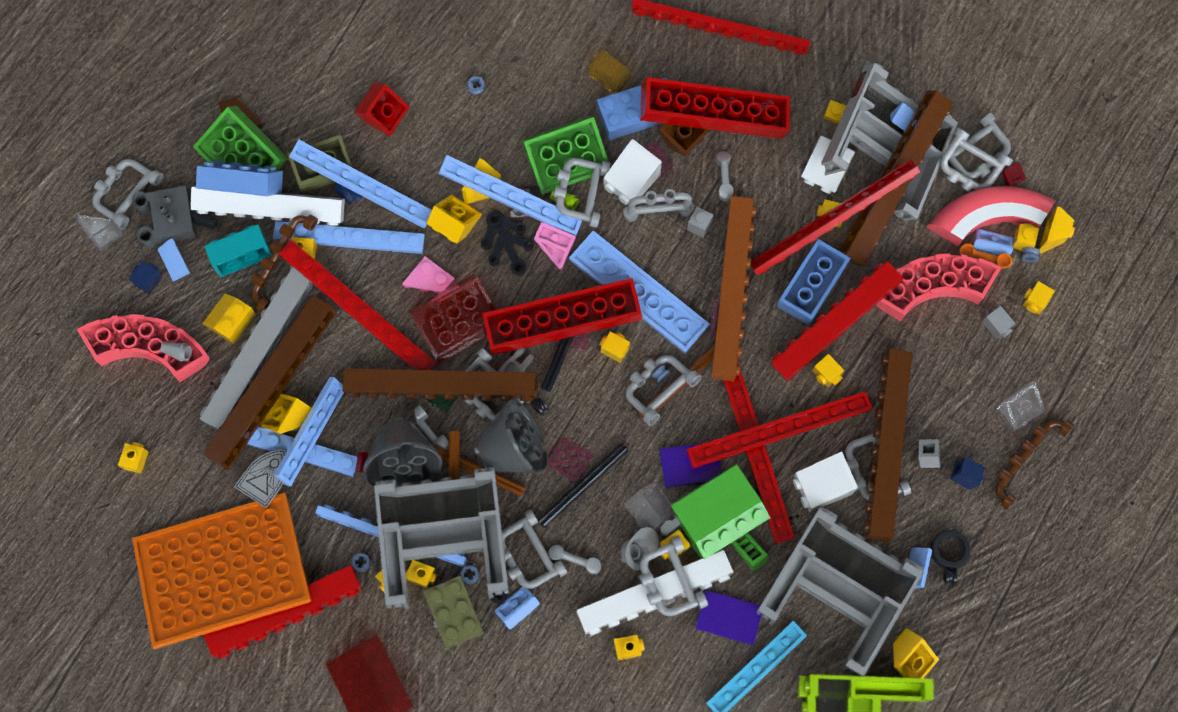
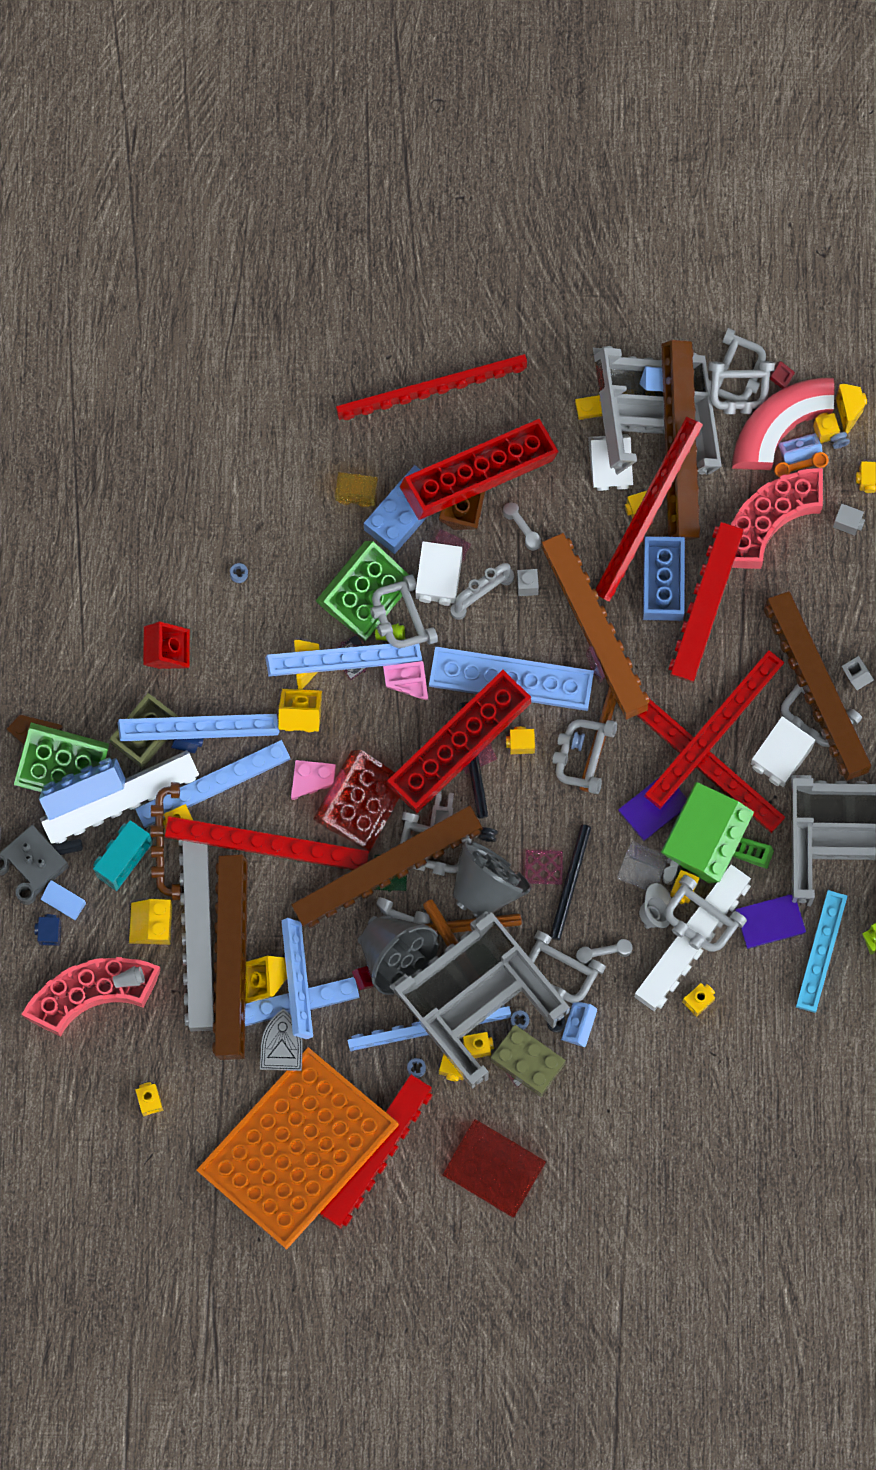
camera: 30 degrees left, 0 degrees up
black plant [480,211,534,276] -> none
yellow brick [812,354,845,387] -> none

